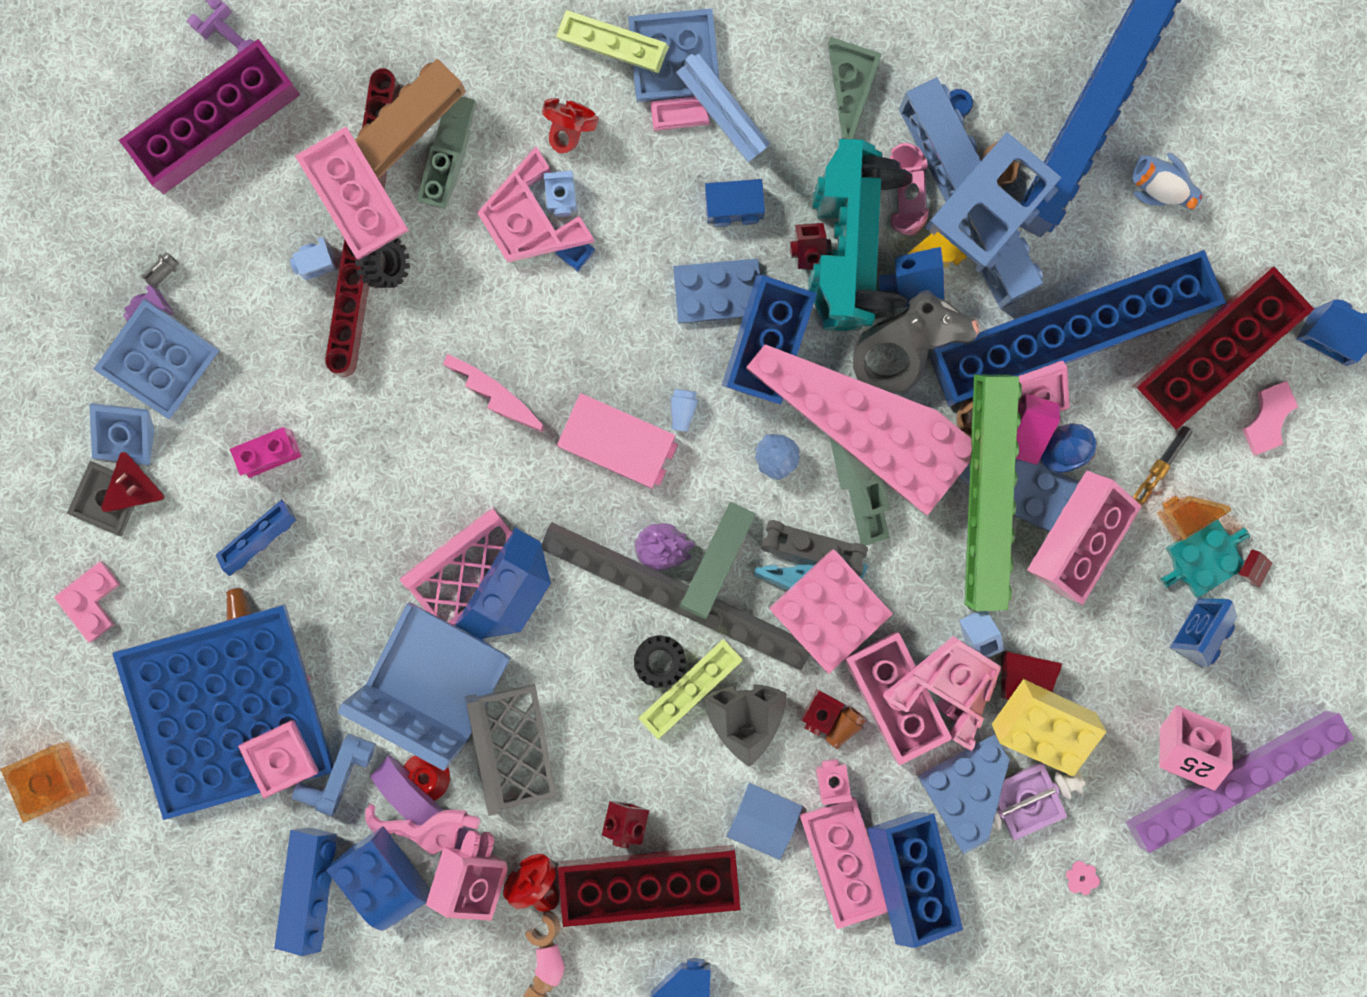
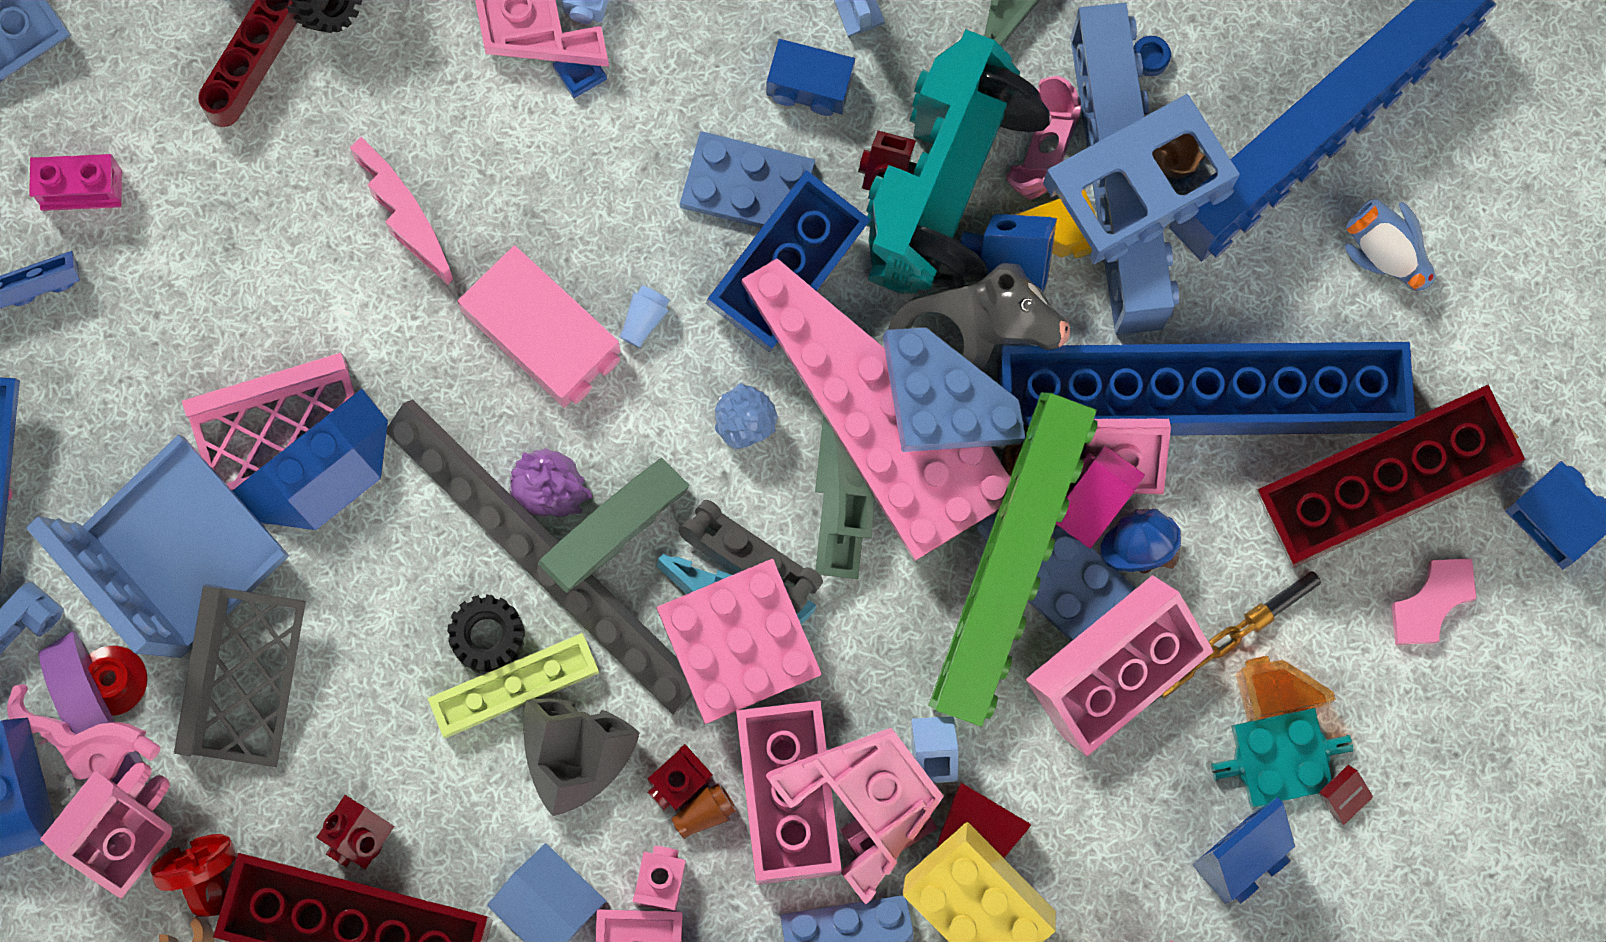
camera: 15 degrees right, 10 degrees down
none -> medium blue plate [883,328,1026,452]

